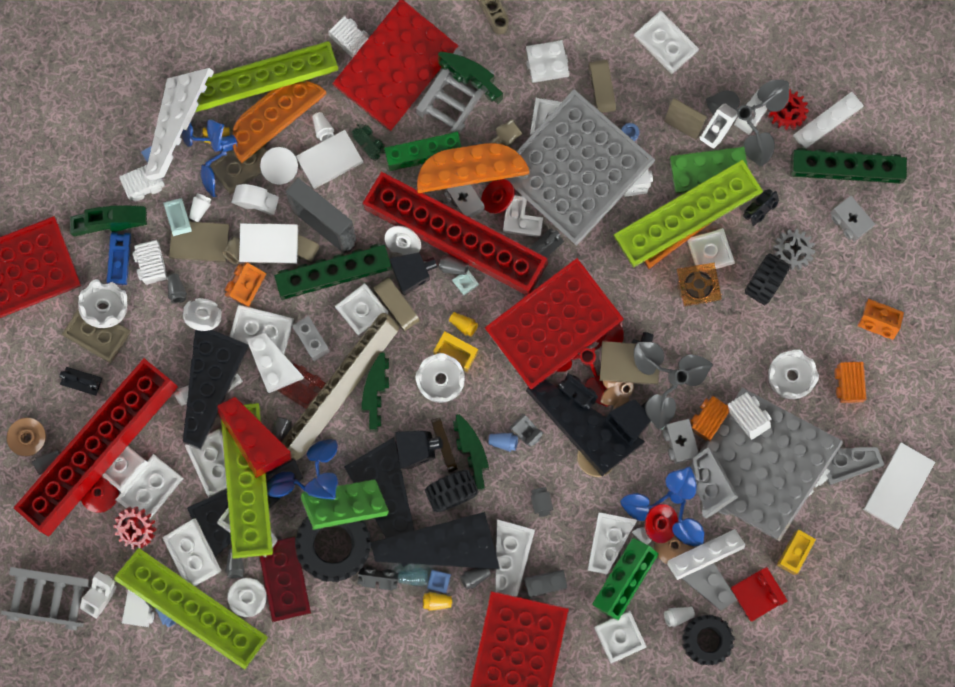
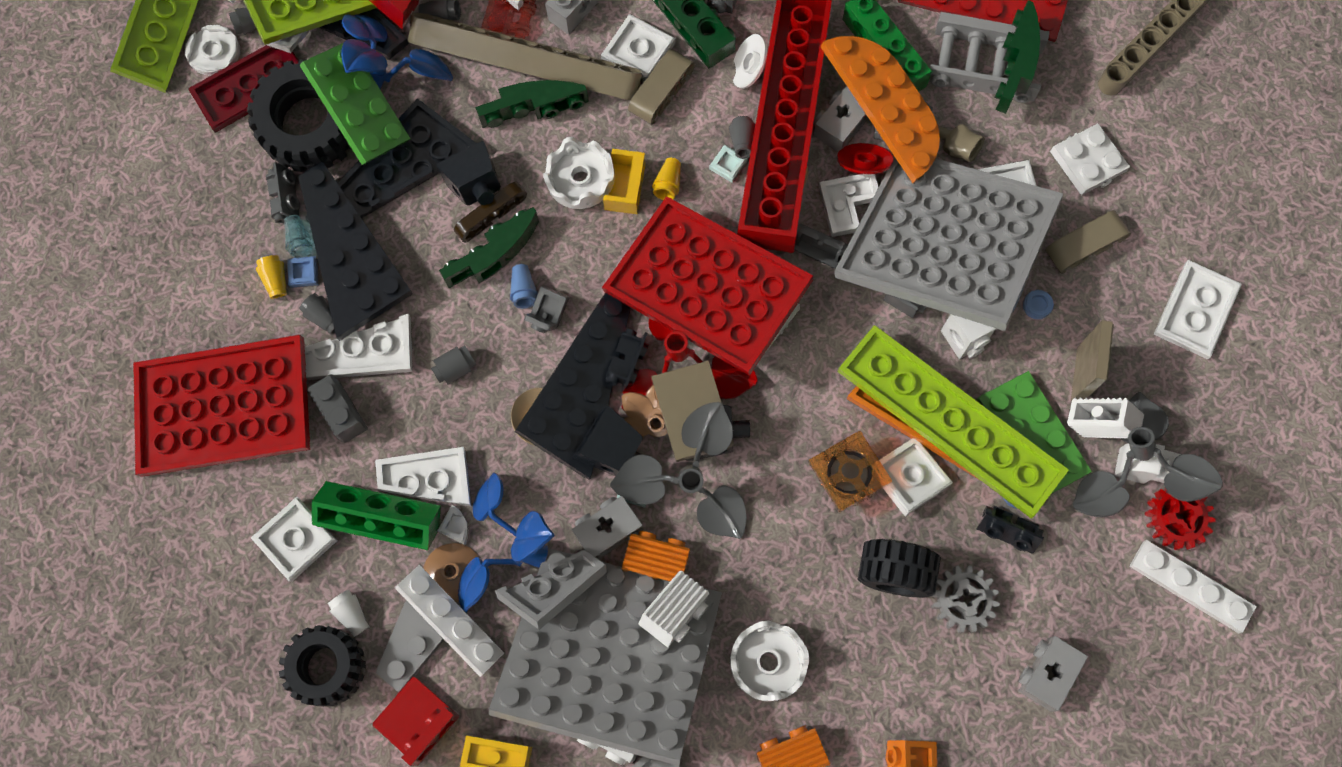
camera: 75 degrees right, 5 degrees down
black torso [390,253,438,296] -> none
black tyre [425,470,479,512] -> none
red dish [645,504,678,543] -> none
dark green brick [790,148,907,184] -> none

